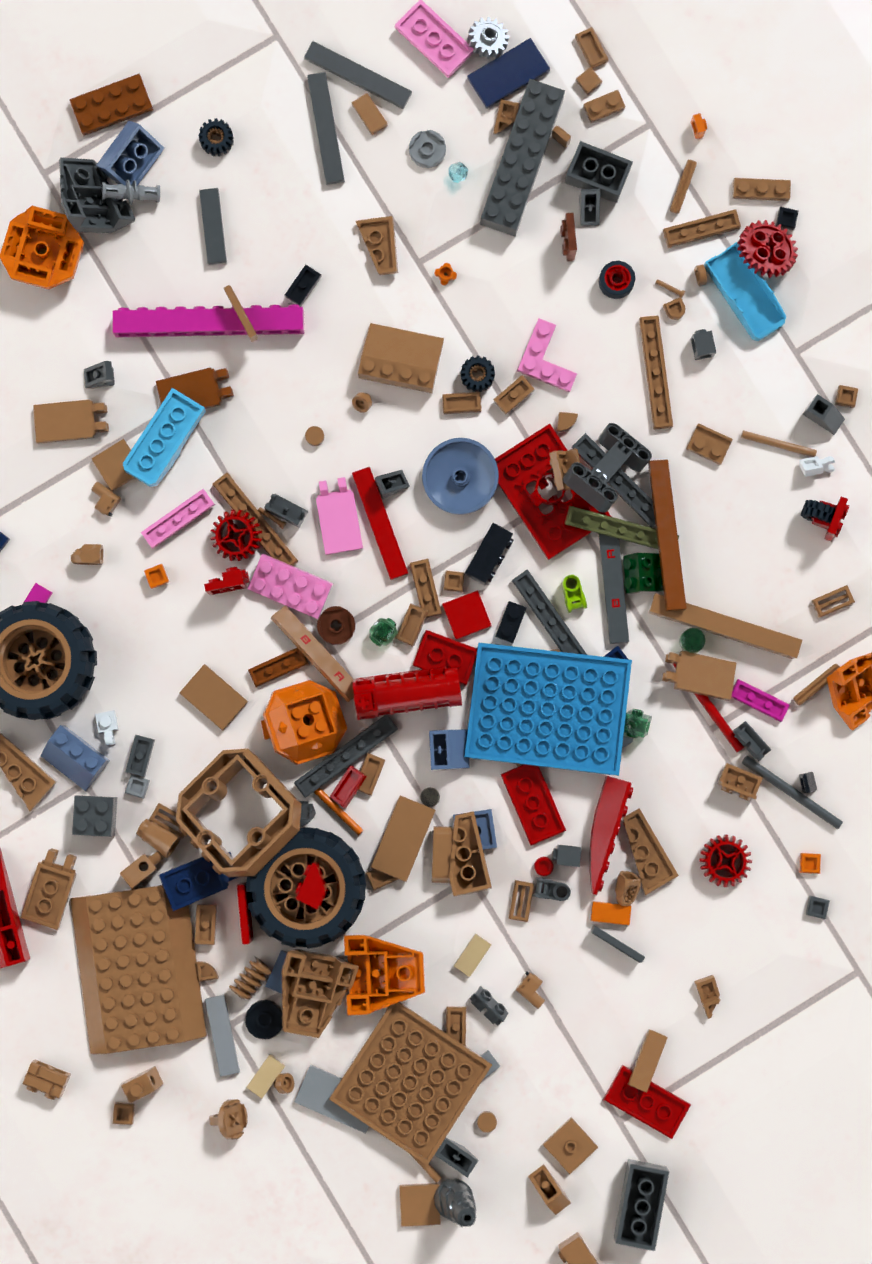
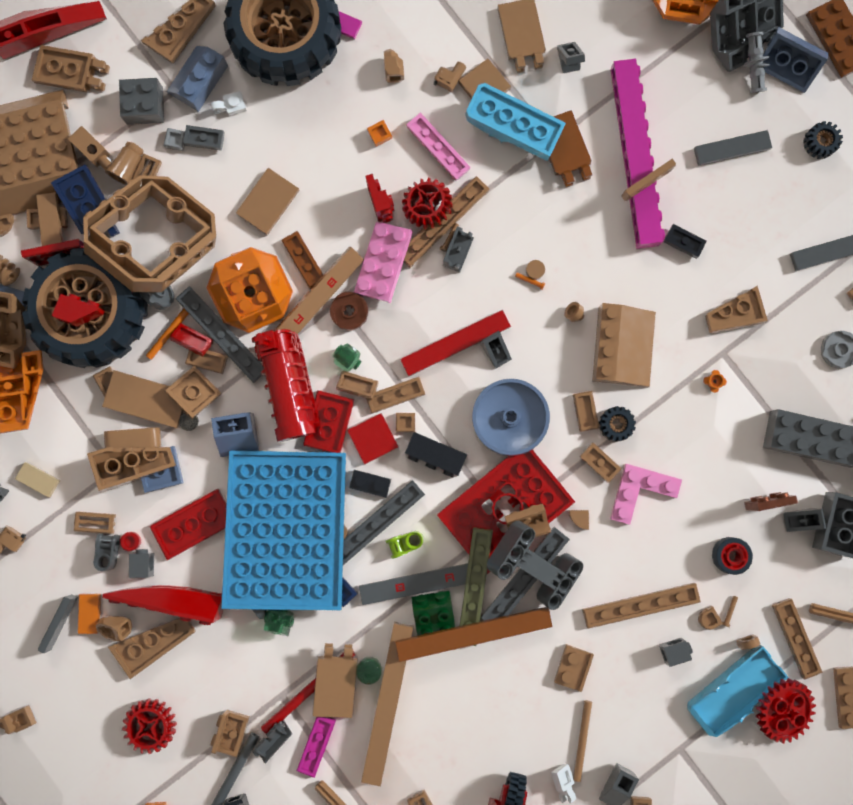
camera: 85 degrees right, 0 degrees up
bright pink tile [316,477,363,555] -> none
clear light blue tile [448,162,468,183] -> none
black tile [775,207,799,230] -> none
none -> medium nougat tile [36,193,63,246]
none -> medium nougat tile [165,366,221,419]
none -> orange piece [515,273,545,290]

